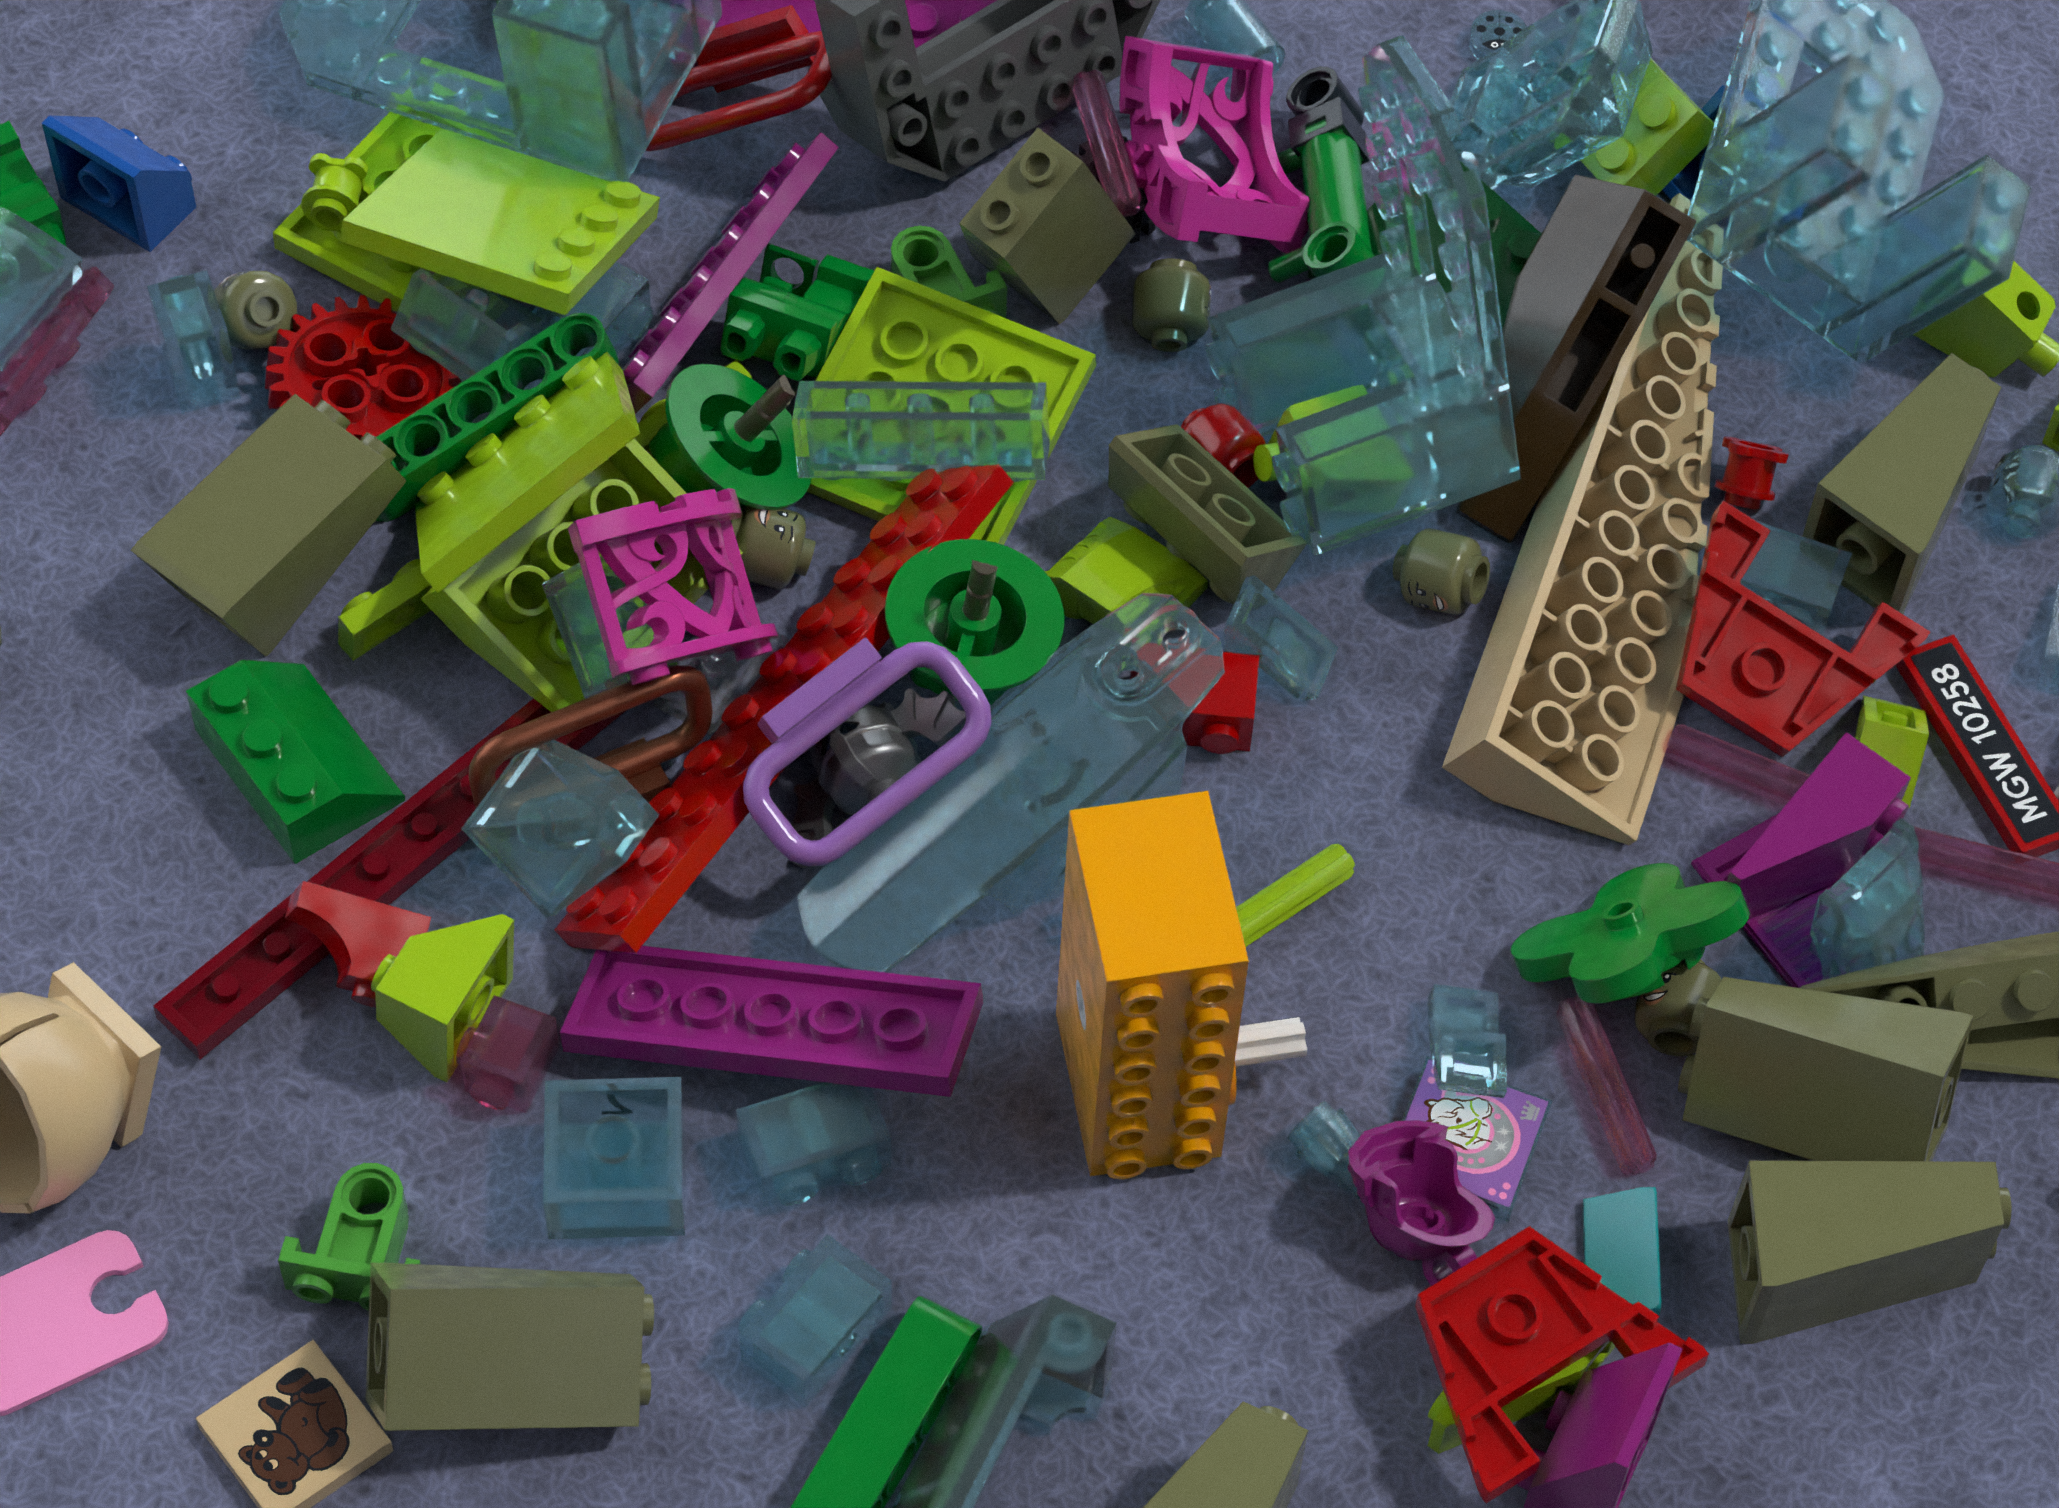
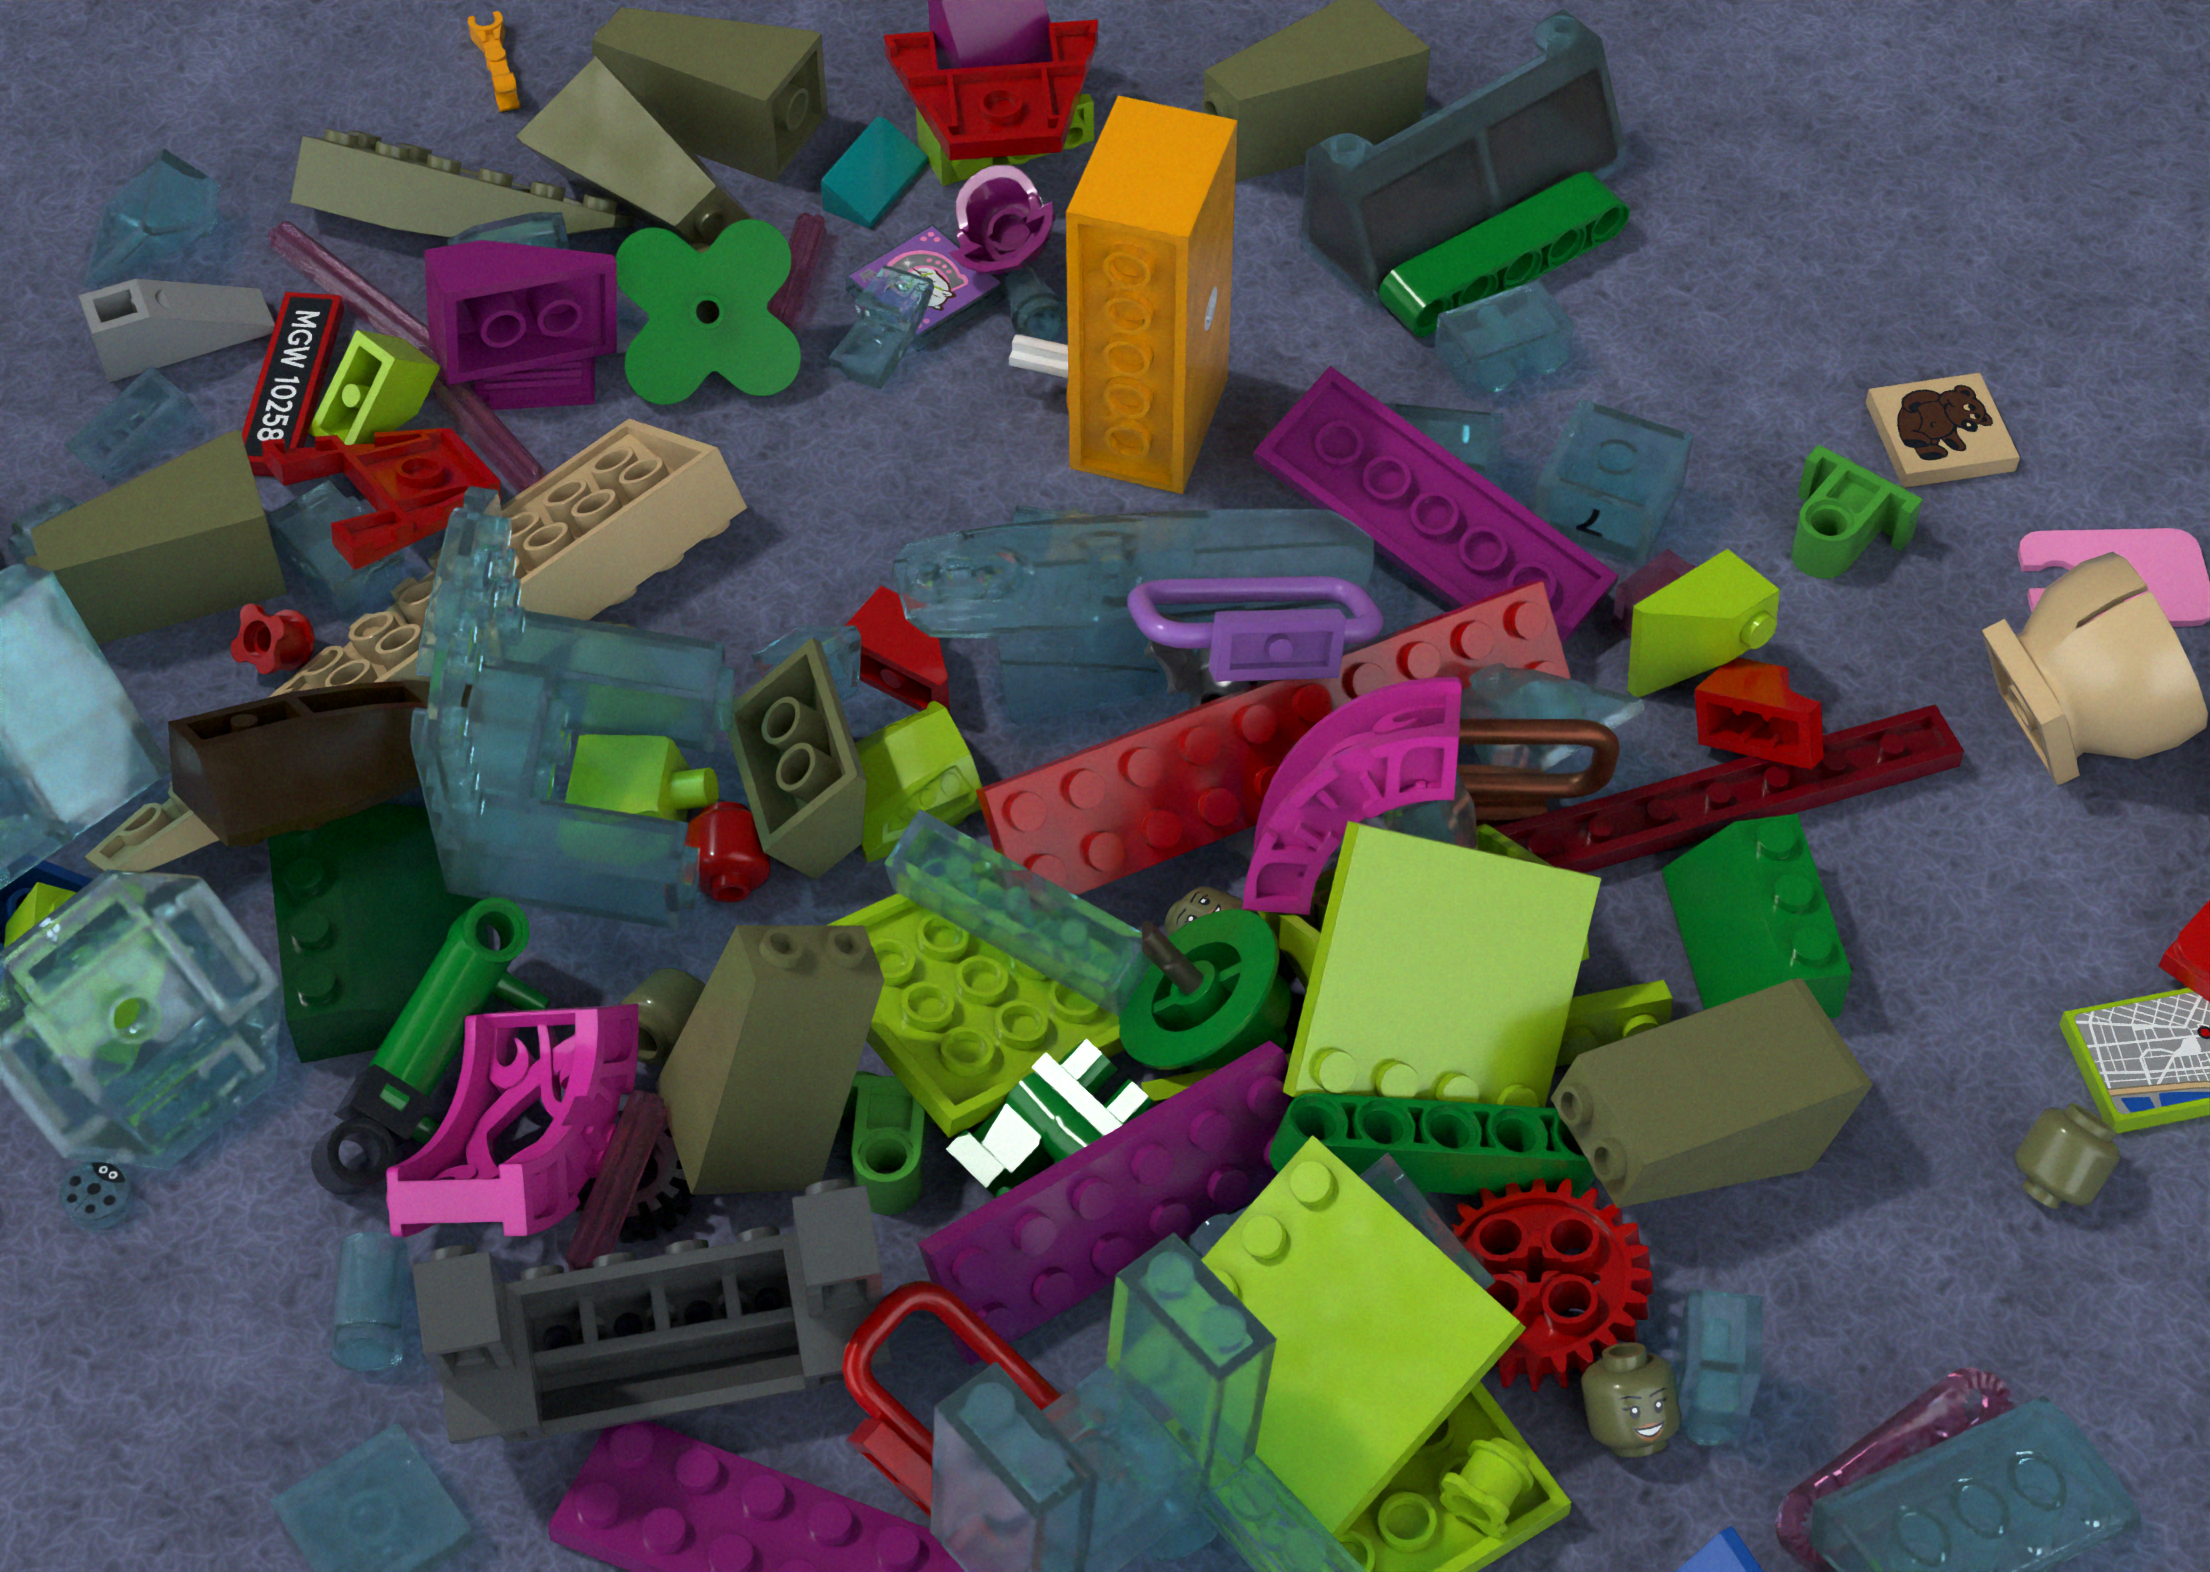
camera: 150 degrees left, 5 degrees down
olive slope [366,1263,654,1431] -> none
green piece [885,539,1065,705] -> none
lime axle [1236,844,1355,947] -> none

